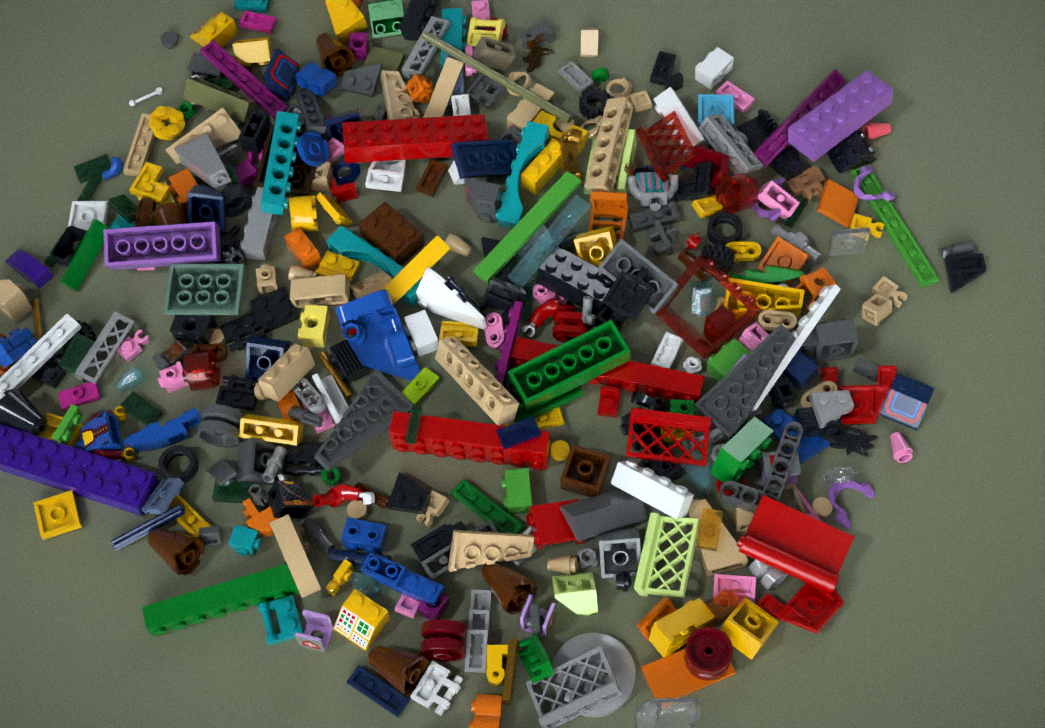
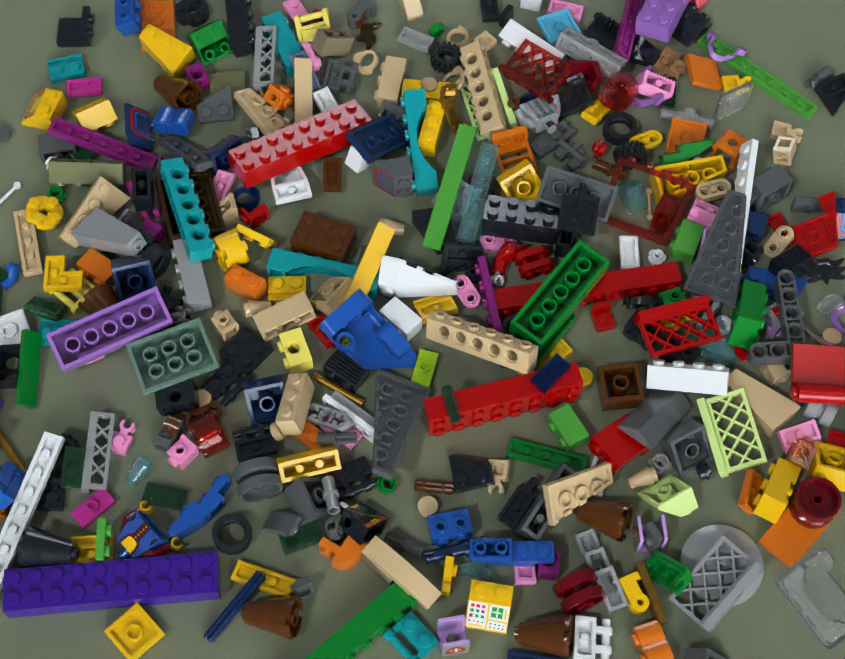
camera: 30 degrees left, 0 degrees up
reddish brown beam [134,197,153,227] -> none
sand blue plate [141,478,184,514] -> none
teal brick [228,525,262,556] -> none
blue tile [297,131,330,167] -> none
red arm [313,484,375,508] -> none
olive piece [422,31,572,124] -> none
light grey arm [582,296,596,325] -> none
clear yellow plate [696,508,723,552] -> none
light grey wing [809,390,854,428] -> none

